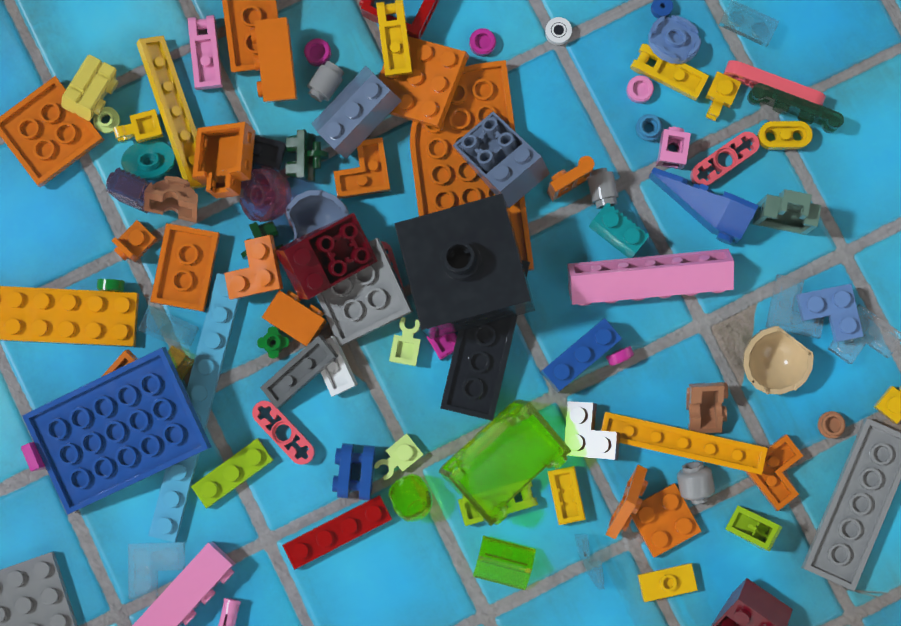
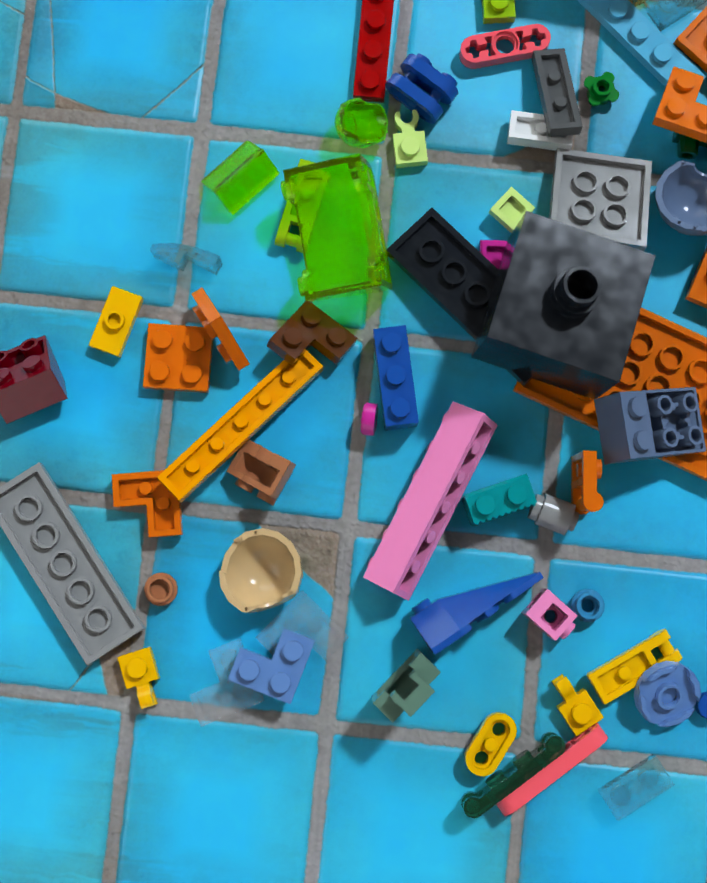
camera: 120 degrees right, 0 degrees up
orange brick [262,290,327,346] -> none
dark red slope [275,213,378,300] -> none
yellow plate [547,466,586,525] -> none
bright pink tile [626,75,654,104] -> none
light grey head [677,461,715,504] -> none
coral beam [690,132,759,186] -> none
lime slope [725,506,782,552] -> none

